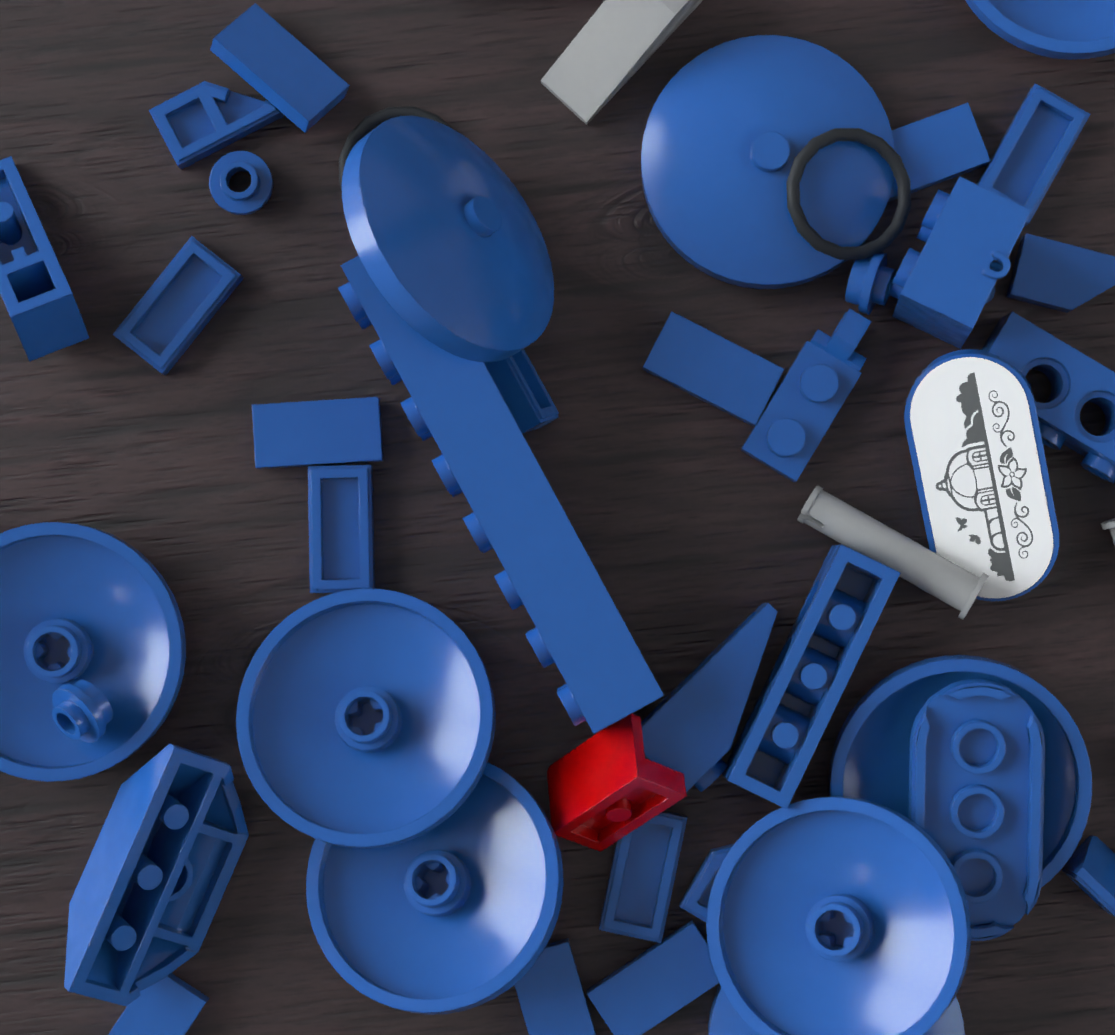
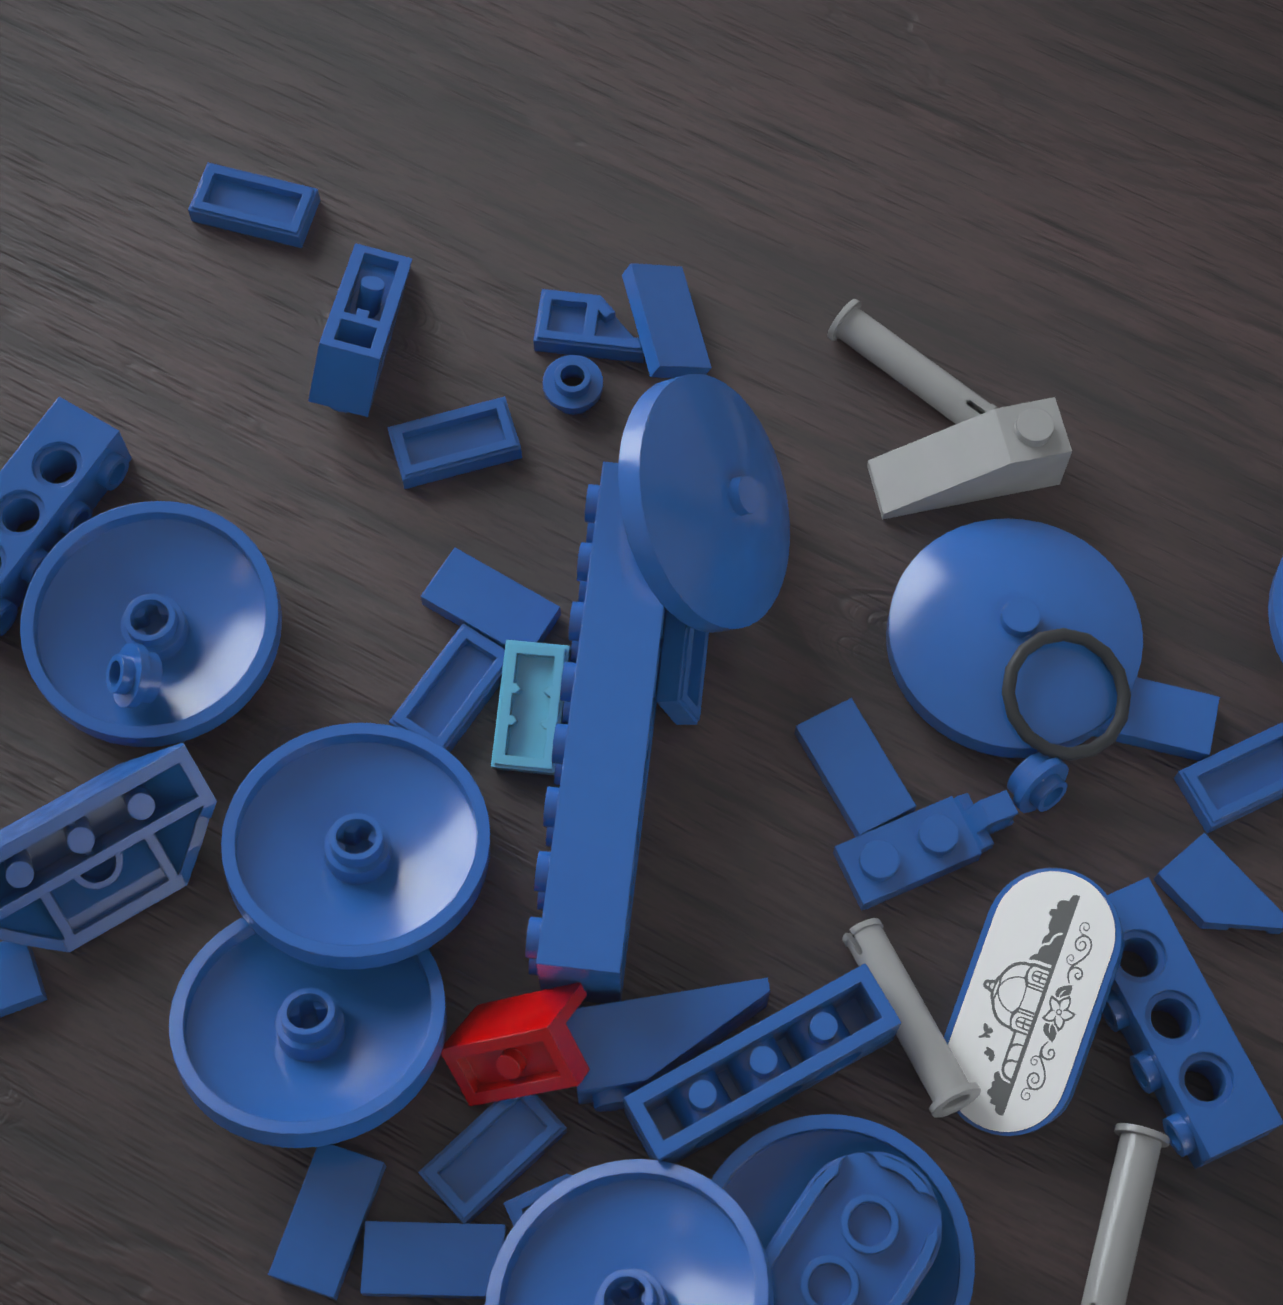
camera: 35 degrees right, 20 degrees down
blue brick [888,176,1032,349] -> none
none -> medium azure plate [491,640,571,775]

